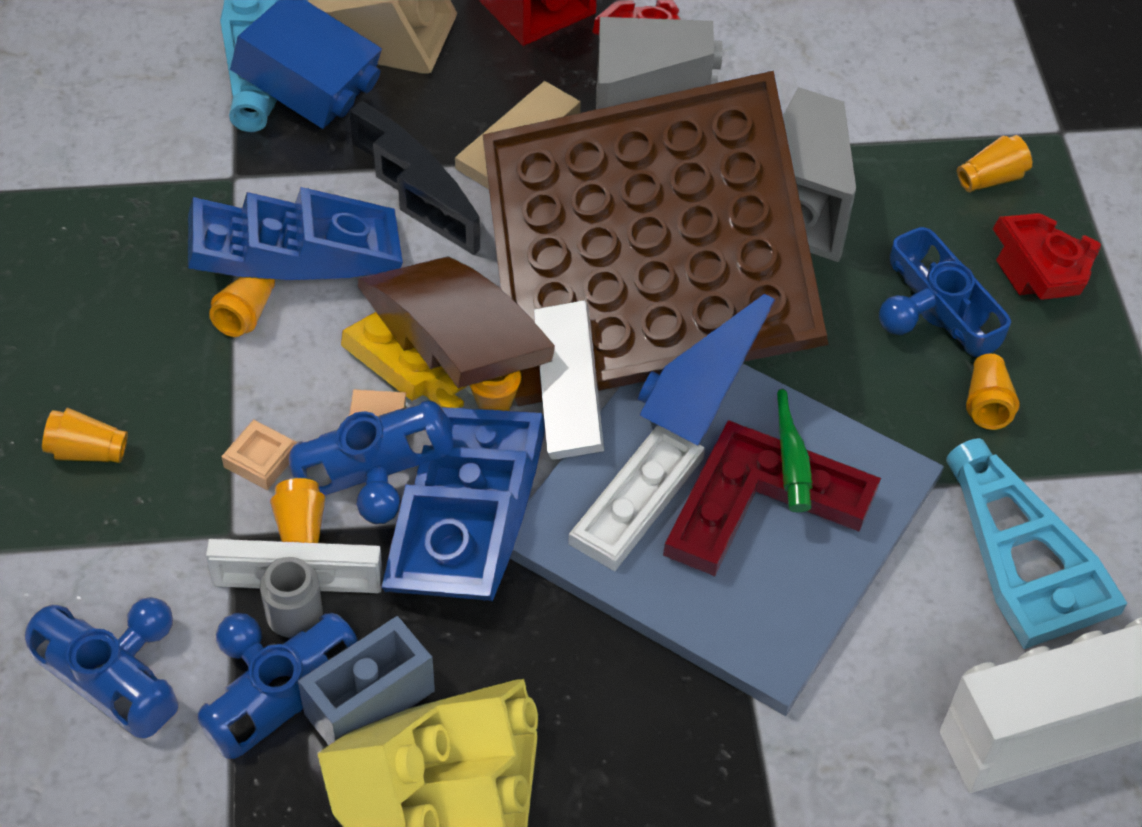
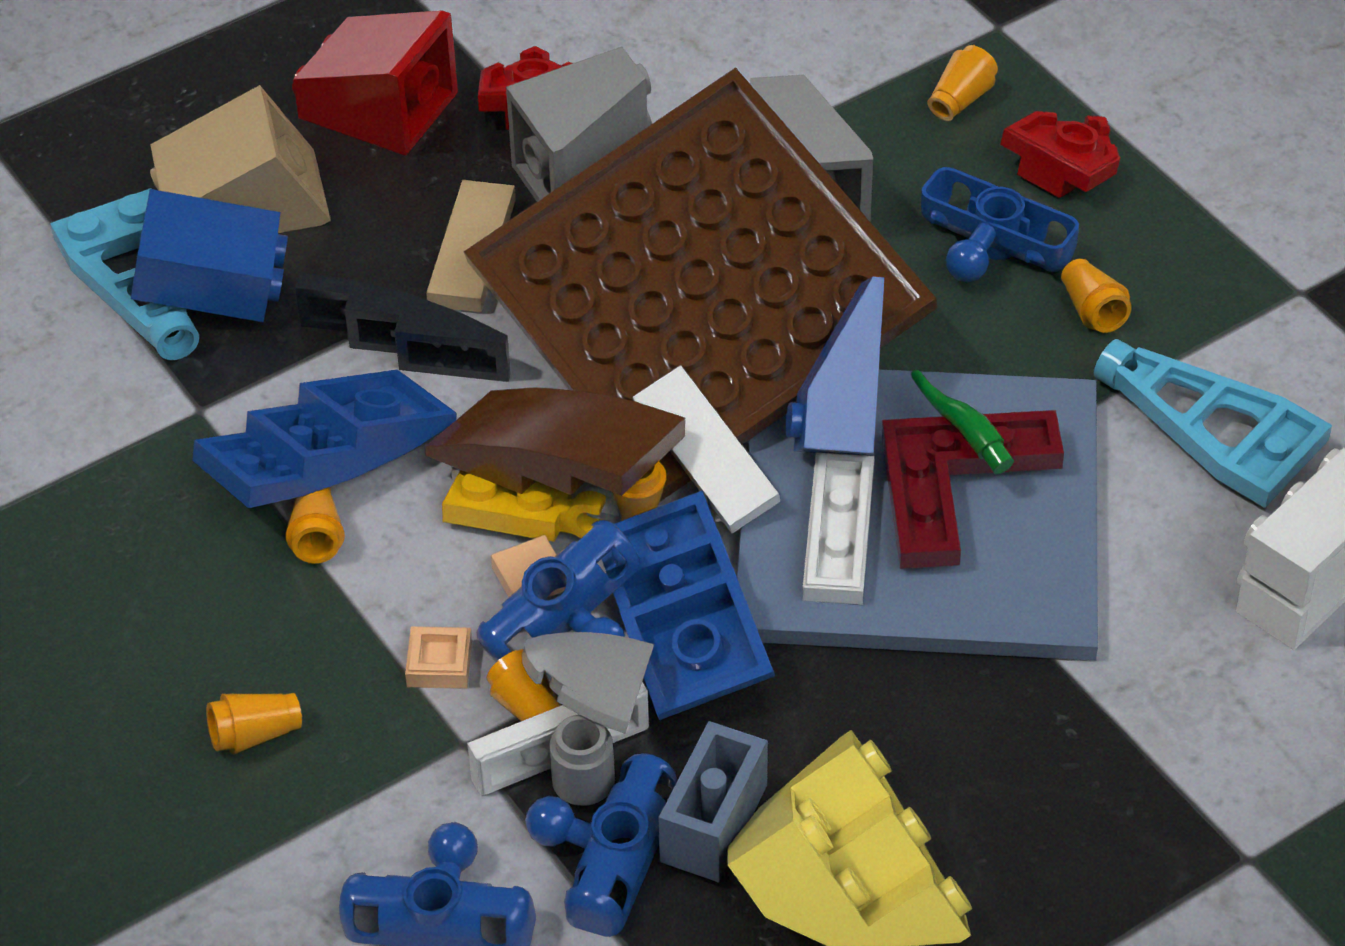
camera: 25 degrees left, 5 degrees down
none -> light grey brick [522,632,654,734]

